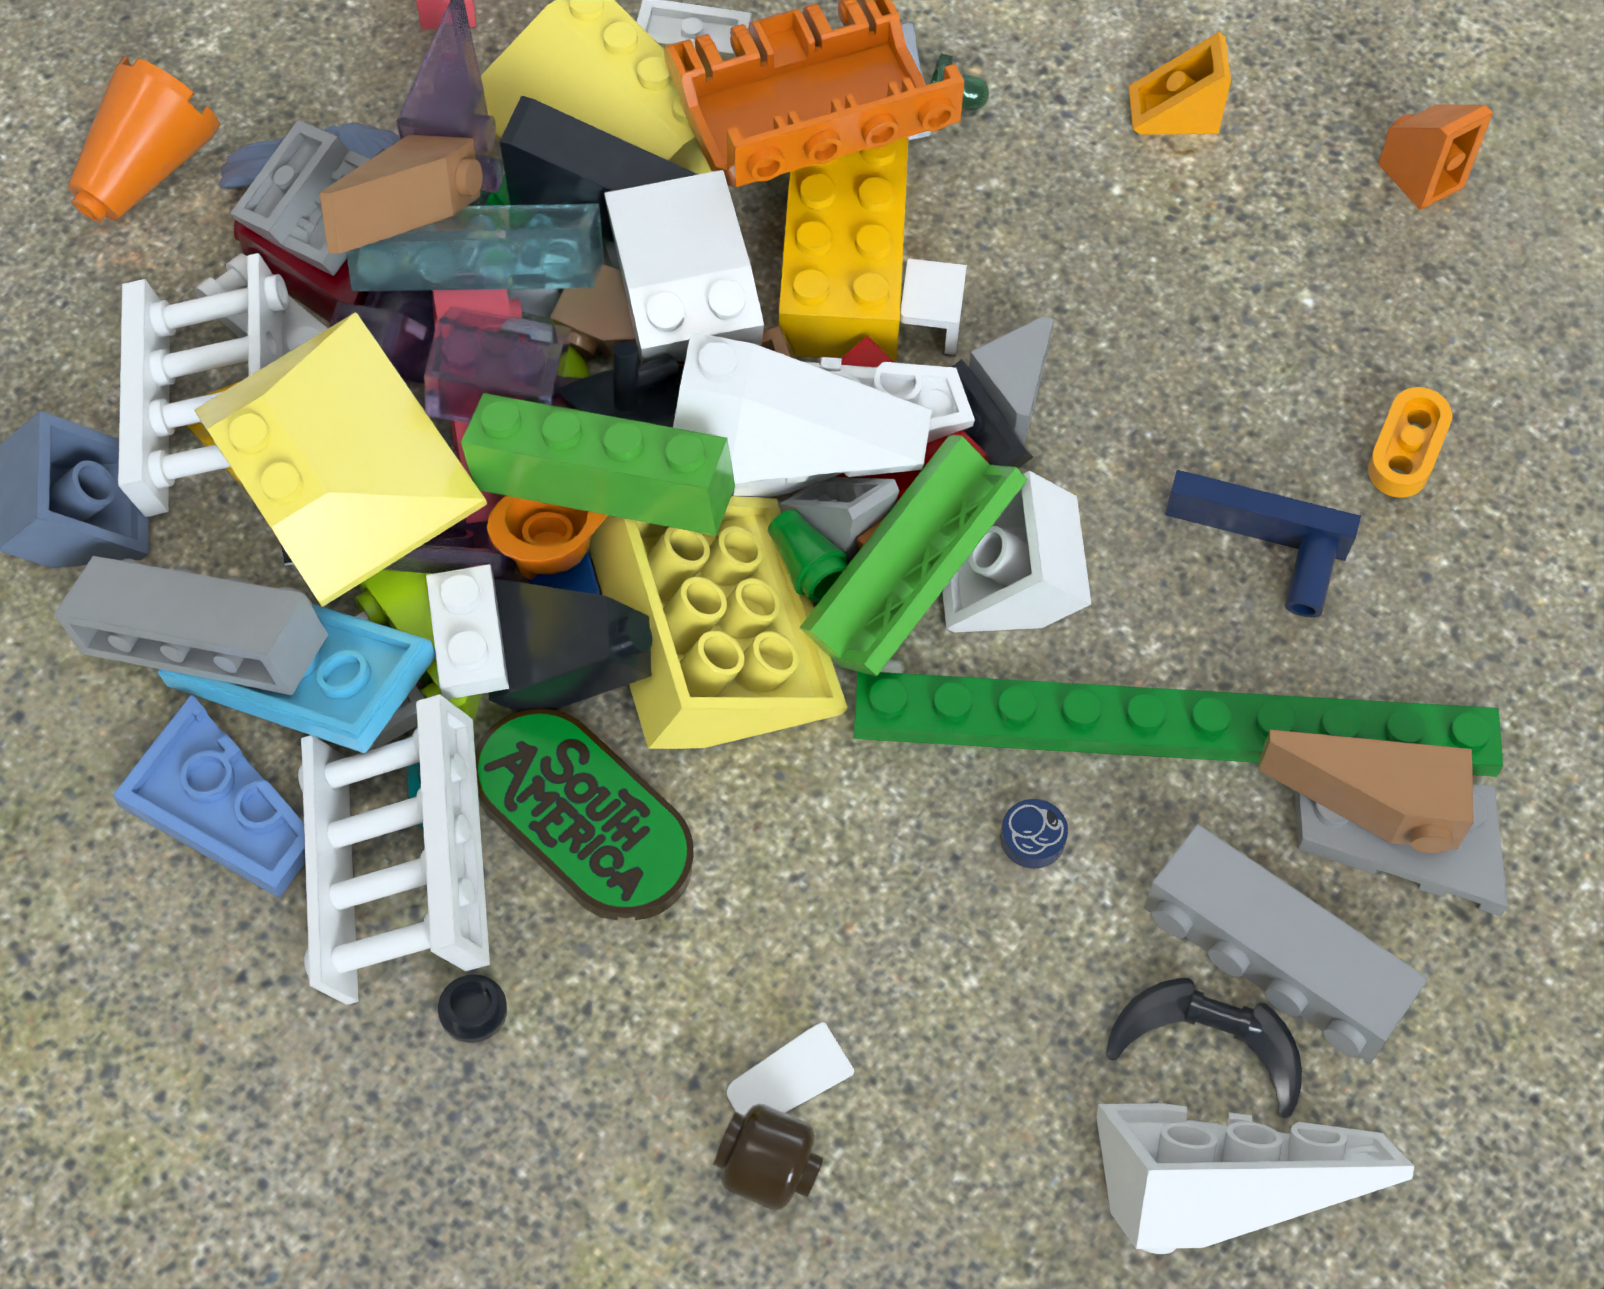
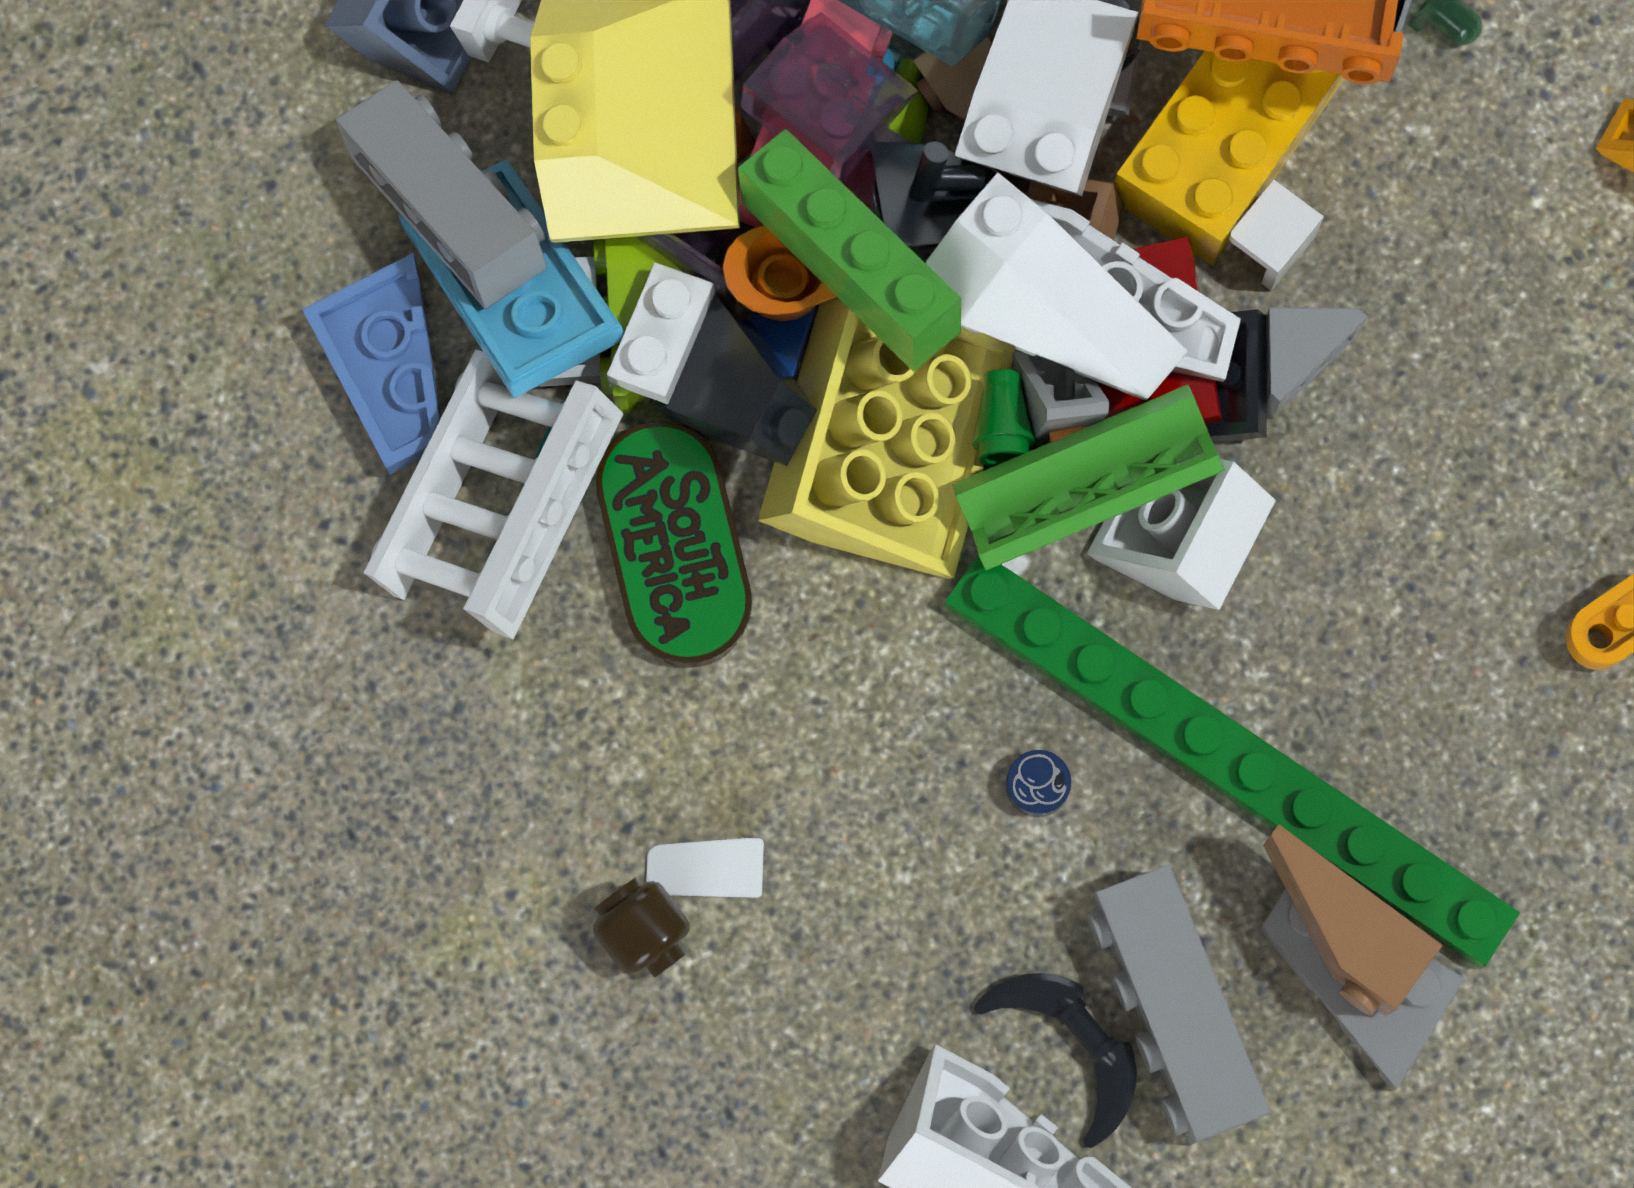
camera: 35 degrees right, 15 degrees up
black plate [438,975,507,1043] -> none
dark blue piece [1165,470,1361,617] -> none

